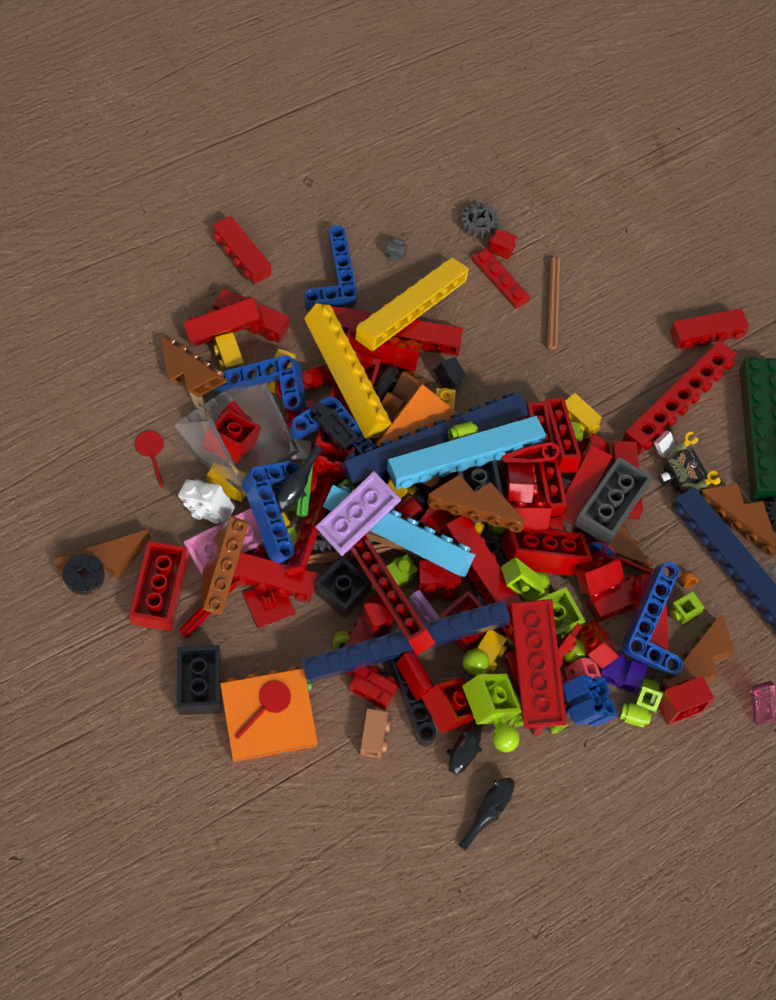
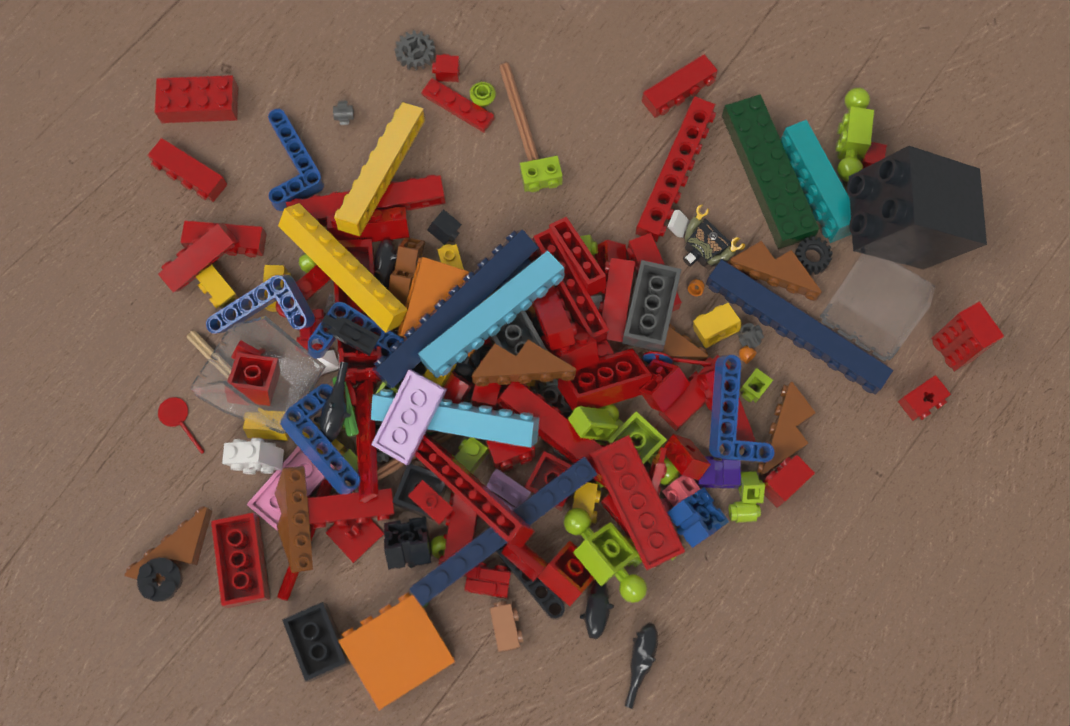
camera: 15 degrees left, 10 degrees up
dark orange slope [160,336,228,397] -> none
red piece [235,681,291,739] -> none
red brick [363,603,393,639] -> none
lime brick [448,421,479,441] -> none
red piece [502,442,560,463] -> none
yellow brick [565,393,602,436] -> none
clear pink tile [749,681,776,725] -> none
none -> red brick [155,75,238,123]
none -> lime piece [299,254,317,273]
none -> black brick [384,516,431,570]
none -> red plate [408,480,454,525]
none -> lime cone [470,82,496,107]
none -> lime brick [520,156,563,192]
none -> orange hinge [688,279,705,296]
none -> yellow brick [693,303,741,348]
none -> dark grey gear [737,323,764,348]

